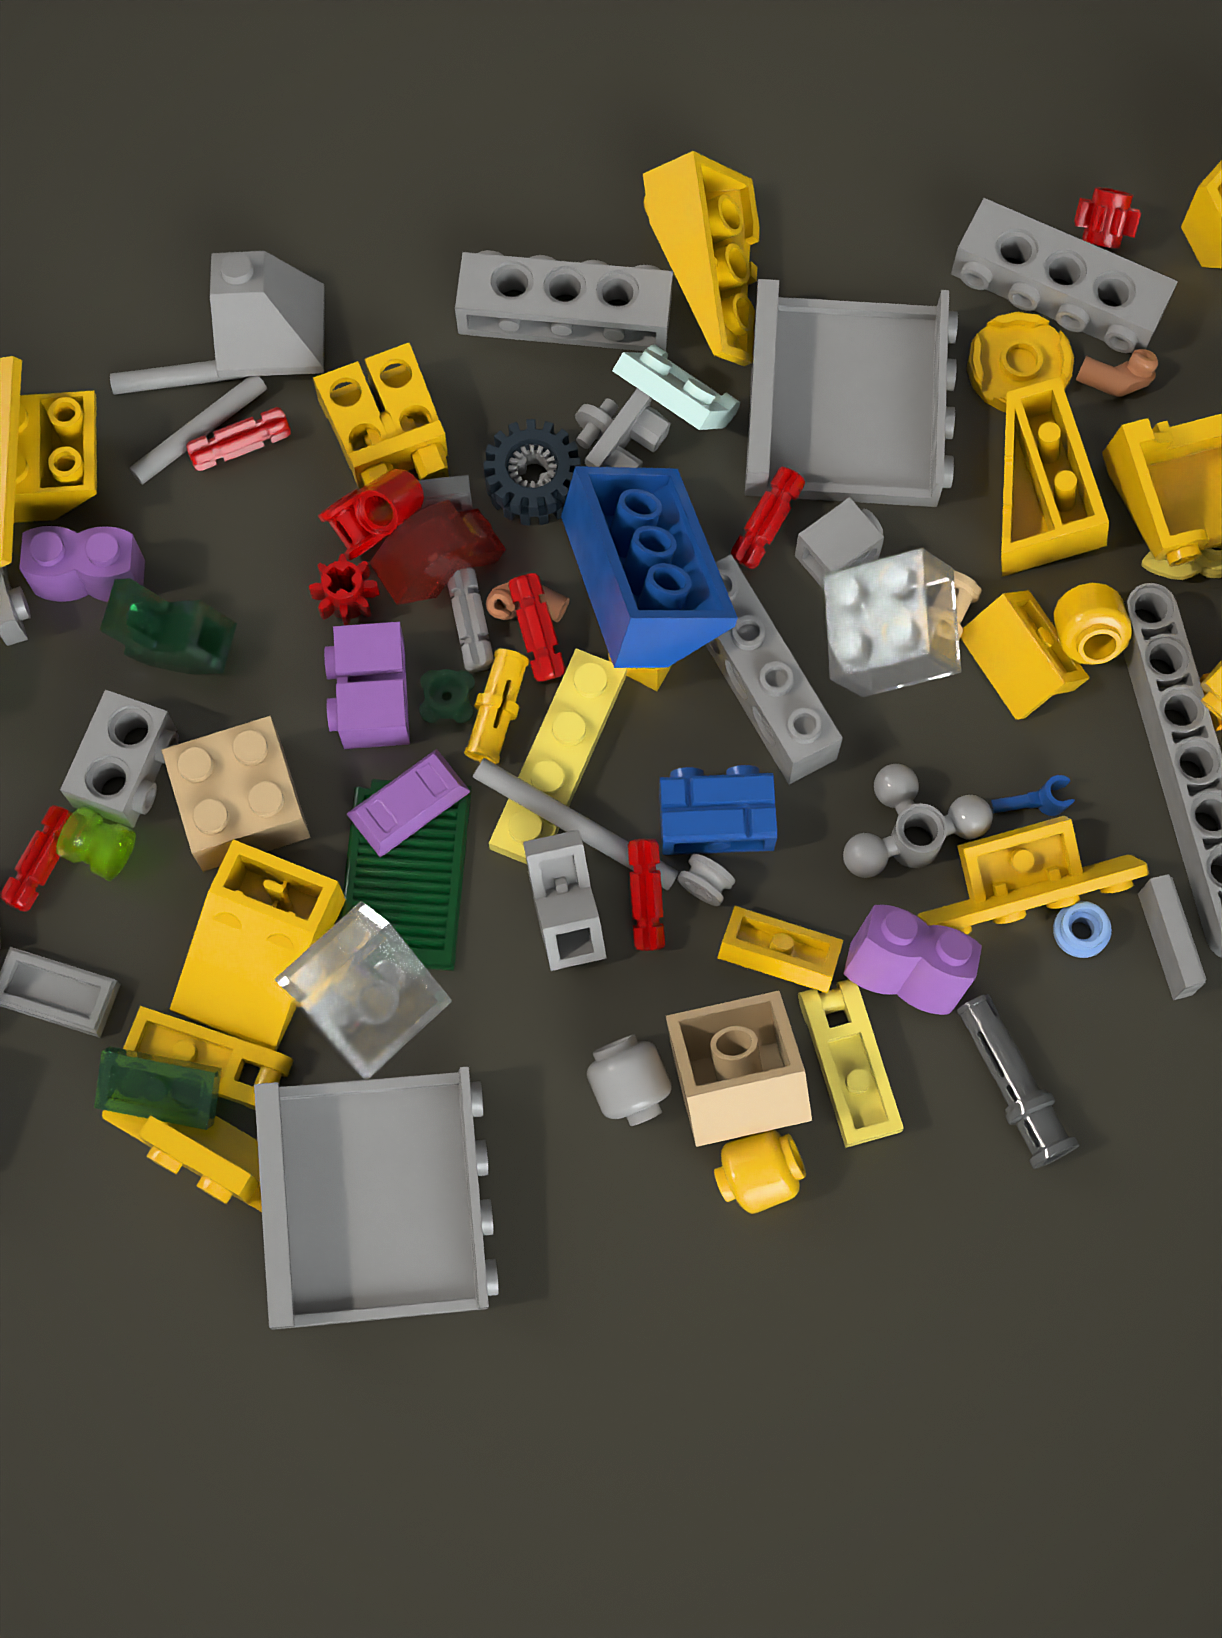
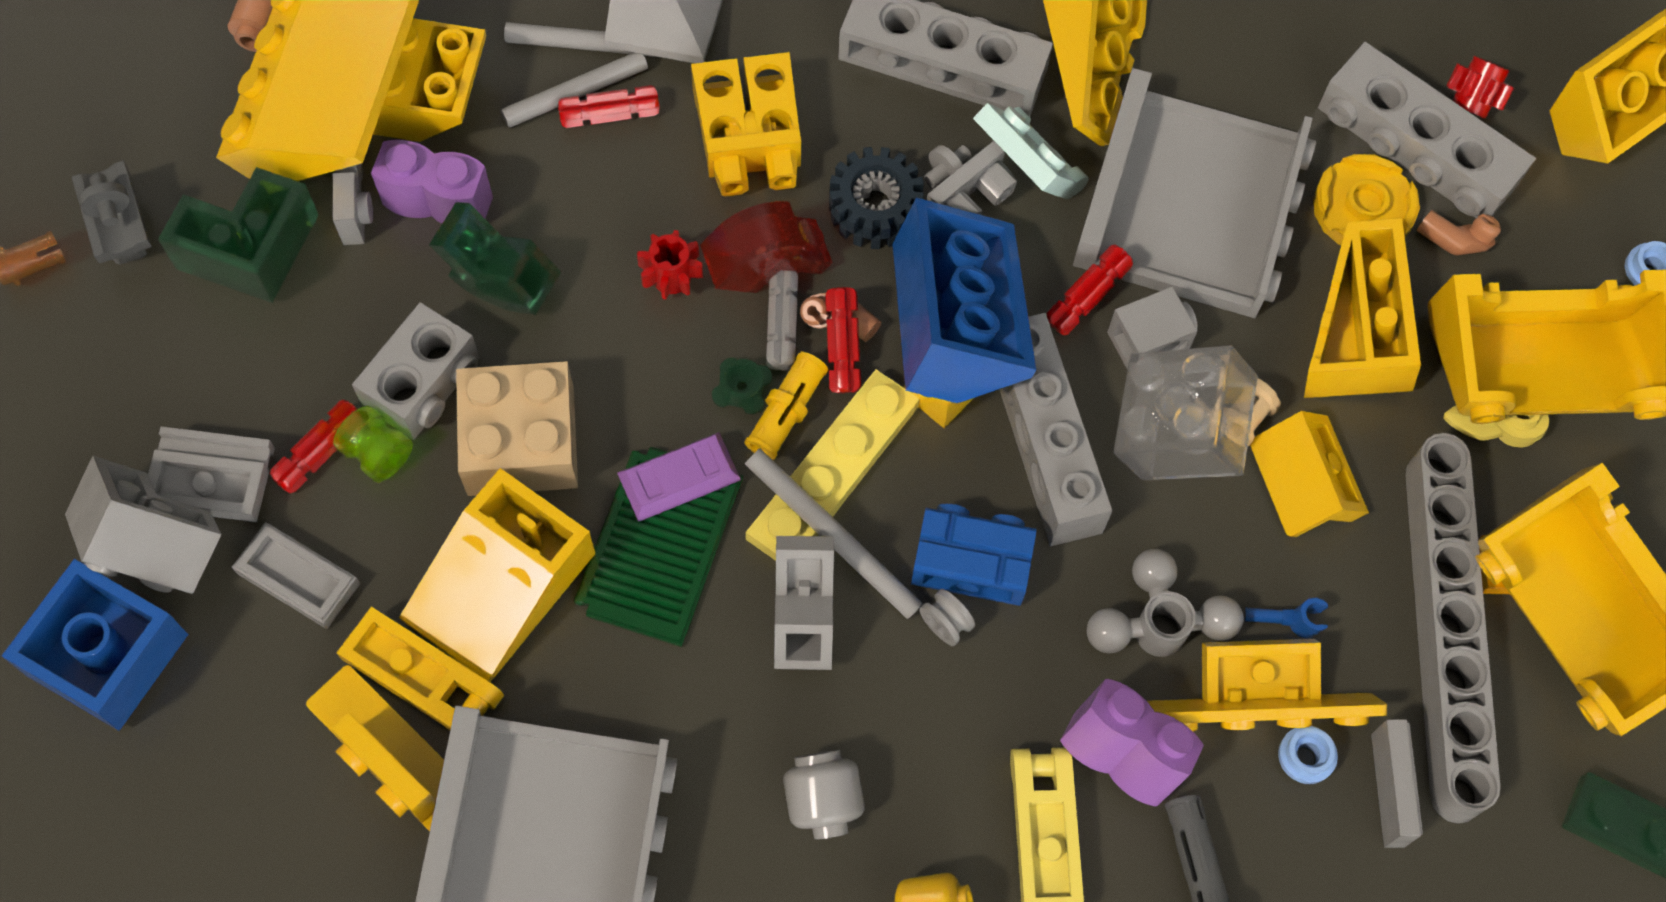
camera: 10 degrees right, 5 degrees down
clear green plate [94,1046,222,1130] -> none
clear brick [274,901,452,1080] -> none
red piece [318,469,424,561] -> none
medium lavender piece [324,622,410,749] -> none
dark grey tile [418,475,473,522] -> none
red axle [628,838,665,951] -> none
tan brick [666,991,812,1147] -> none
yellow plate [718,906,844,993] -> none
yellow head [1054,582,1132,665] -> none

